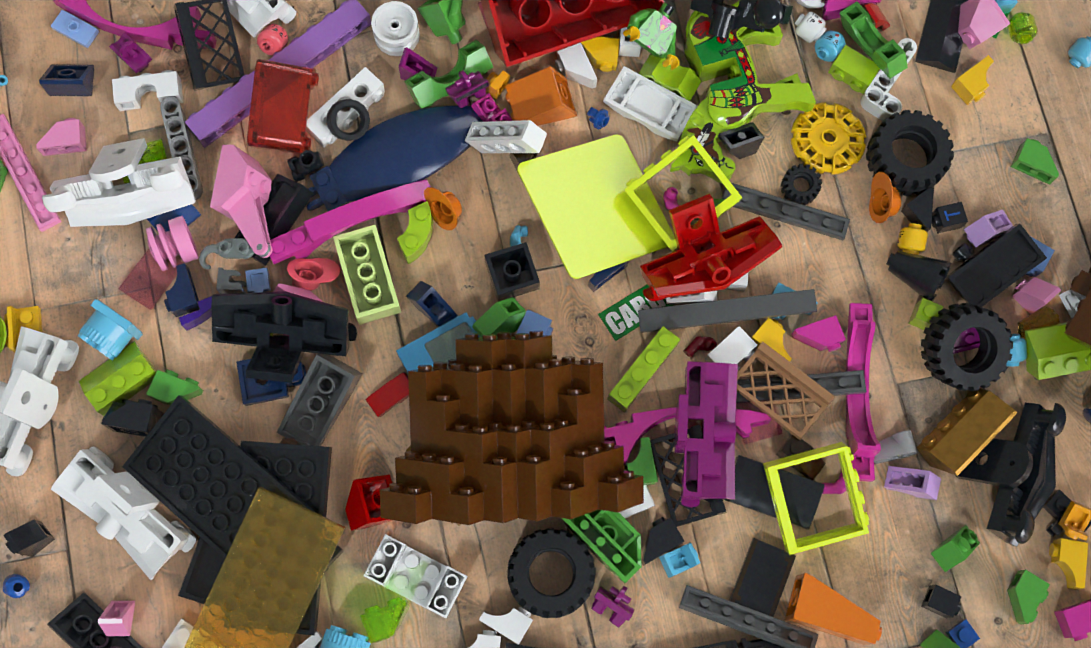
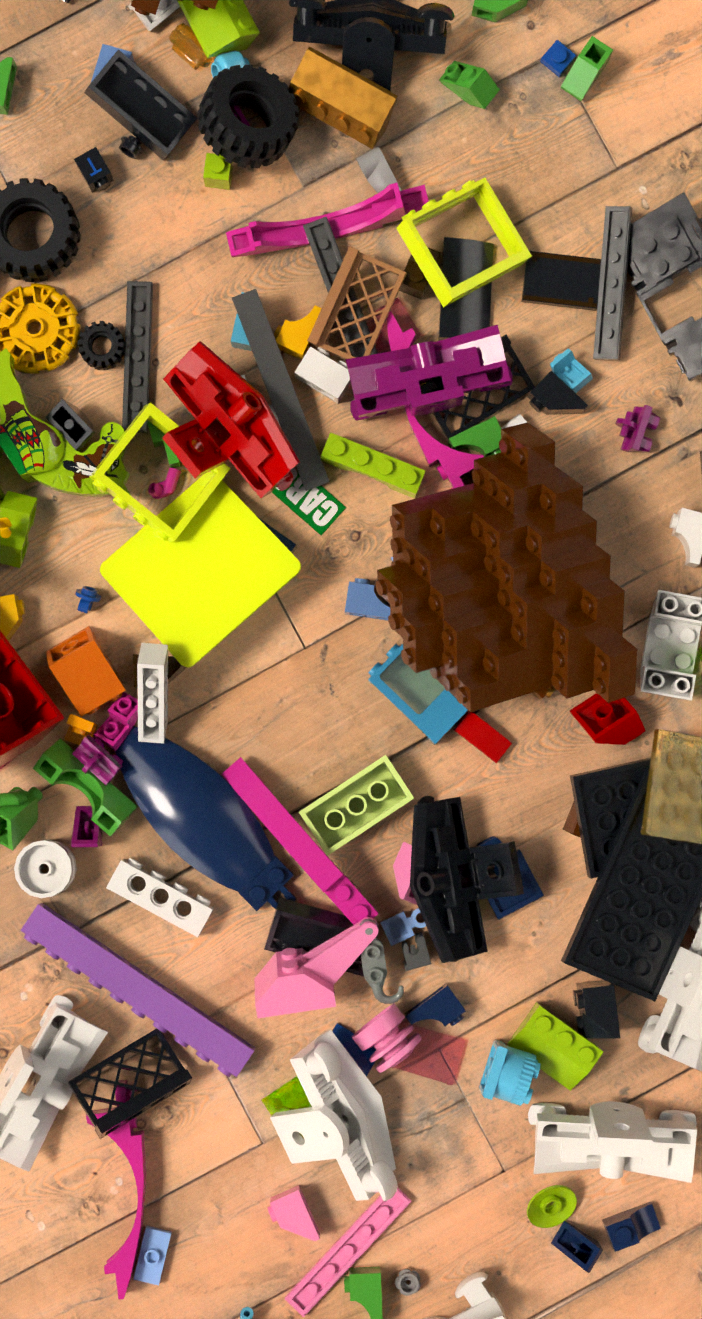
camera: 105 degrees left, 10 degrees up
yellow bracket [4,306,42,353] -> none
dark blue slope [39,64,94,96] -> none
magenta hips [109,33,152,74] -> none
white arch [112,70,183,111] -> none
bright green slope [146,369,204,406] -> none
light grey beam [160,97,203,200] -> none
dark purple slope [179,296,212,331] -> none
clear red windscreen [247,59,319,154] -> none
coral head [257,24,288,56] -> none
dark grey slope [277,354,363,446] -> none
black plate [287,150,324,182] -> none
coral piece [287,258,341,291] -> none
black tyre [326,99,370,141] -> none
lime brick [397,201,433,264] -> none
dark blue arch [406,281,458,327] -> none
orange piece [424,187,462,230] -> none
bright green slope [472,297,526,338] -> none
black slope [484,242,540,302] -> none
black tyre [507,528,596,618] -> none
medium azure arm [510,225,528,247] -> none
white slope [555,43,597,89] -> none
bright green wedge [561,510,642,583] -> none
white slope [603,66,698,142] -> none
dark red arm [683,336,717,358] -> none
orange slope [784,573,882,645] -> none
dark pink slope [791,315,846,352] -> none
dark pink arm [822,472,847,494] -> none
orange piece [869,172,901,223] -> none
lavender arch [884,466,941,500] -> none
black cone [886,251,951,302] -> none
yellow head [897,223,928,255] -> none
black slope [901,187,934,232] -> none
black brick [921,584,962,618] -> none
lavender arch [964,210,1013,247] -> none
bright pink slope [1012,277,1061,315] -> none

